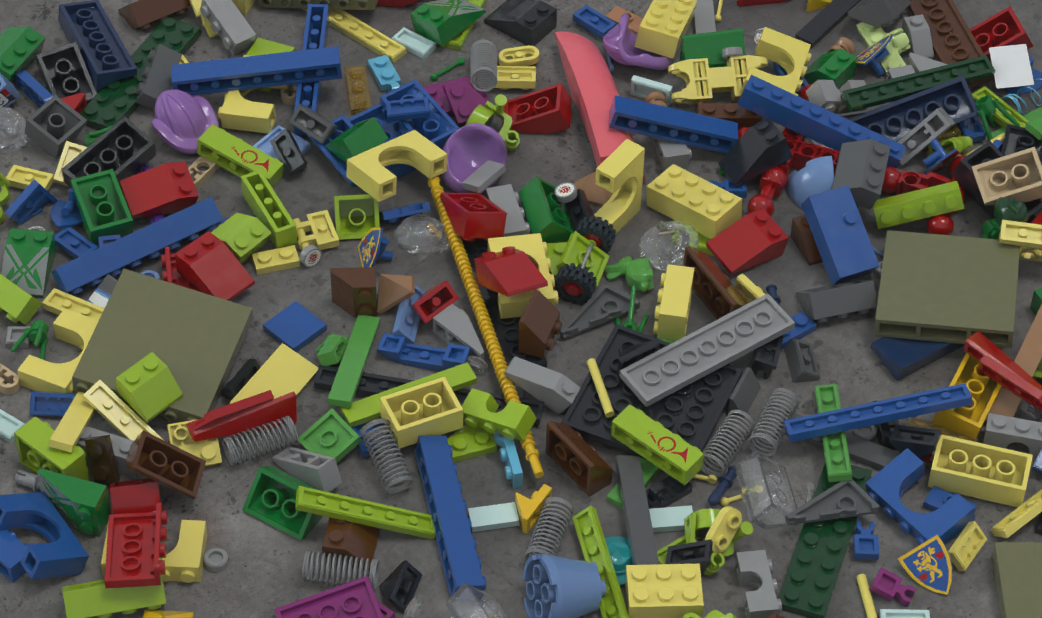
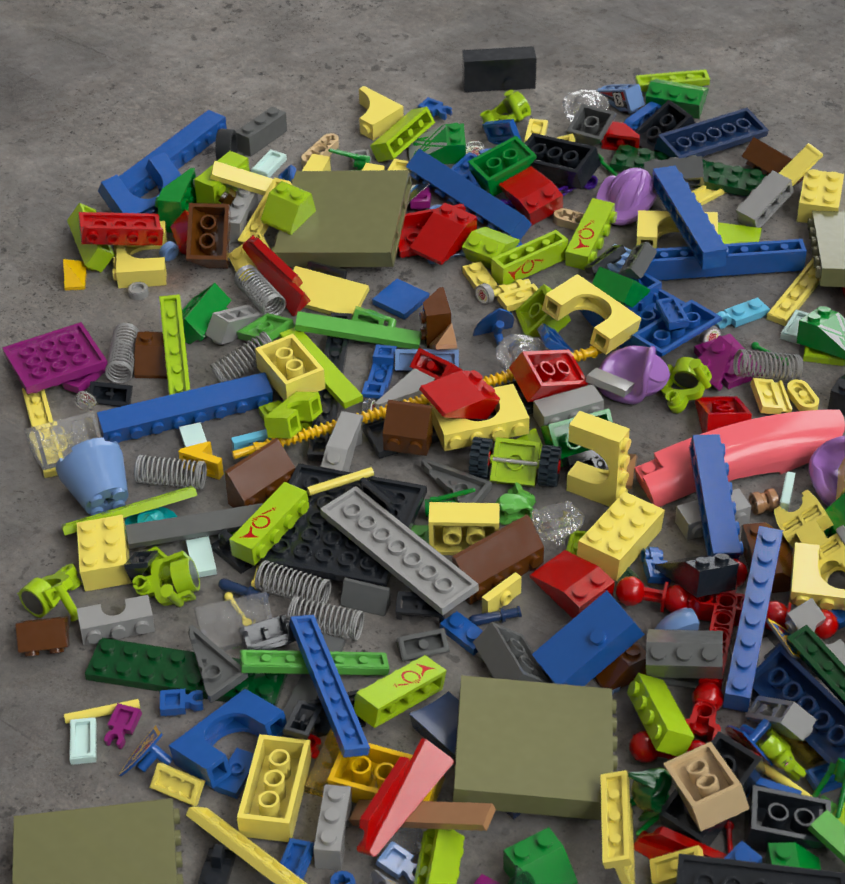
camera: 85 degrees right, 5 degrees down
clear yellow plate [345,65,372,115] -> none
light yellow plate [705,506,742,553] -> none
none -> hinge [238,614,296,650]
none -> lime brick [354,655,447,728]

